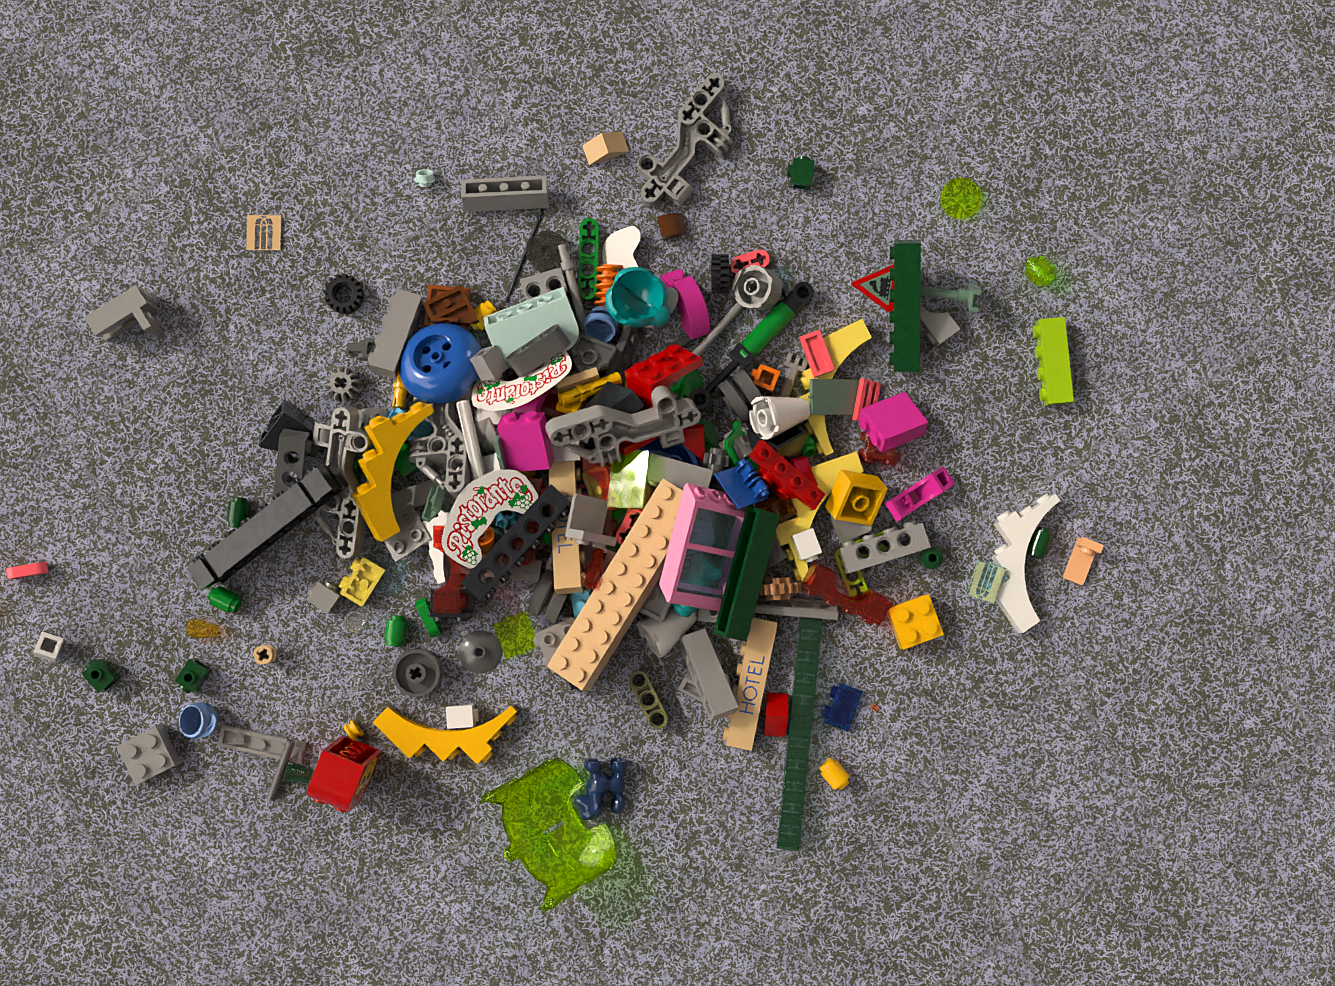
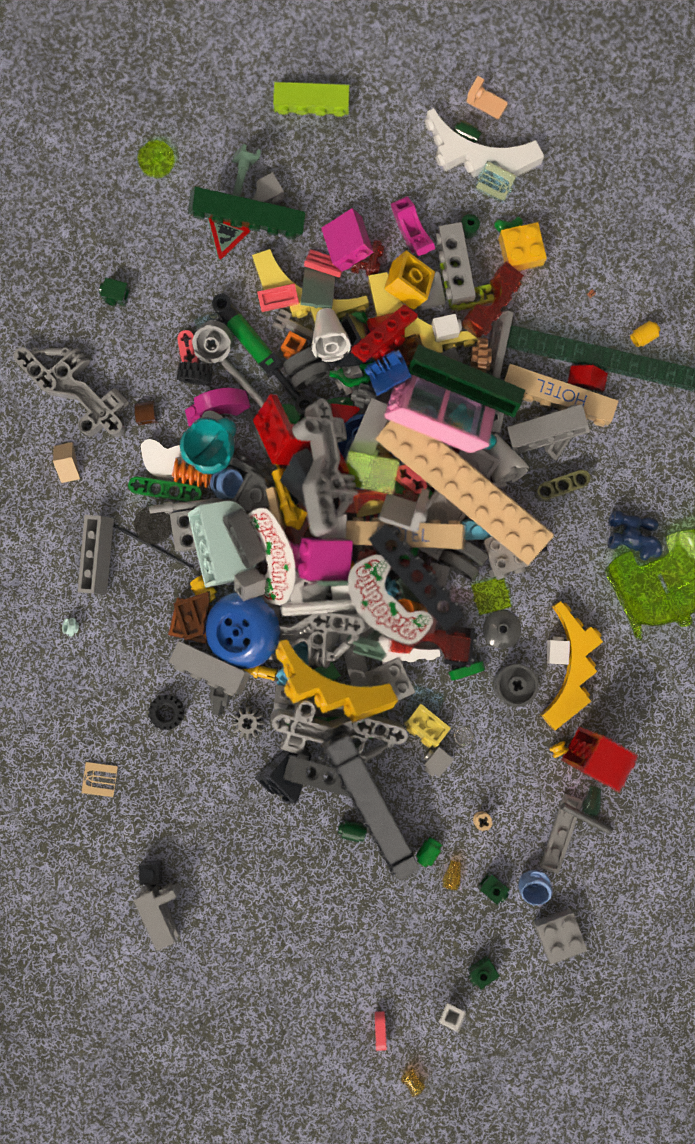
camera: 85 degrees left, 0 degrees up
green brick [384,615,408,647] -> none
clear red pin [583,548,606,590] -> none
clear blue bracket [821,682,863,732] -> none
clear neon green head [1024,255,1056,287] -> none
none -> black brick [139,860,162,885]
none -> green arm [494,216,523,232]

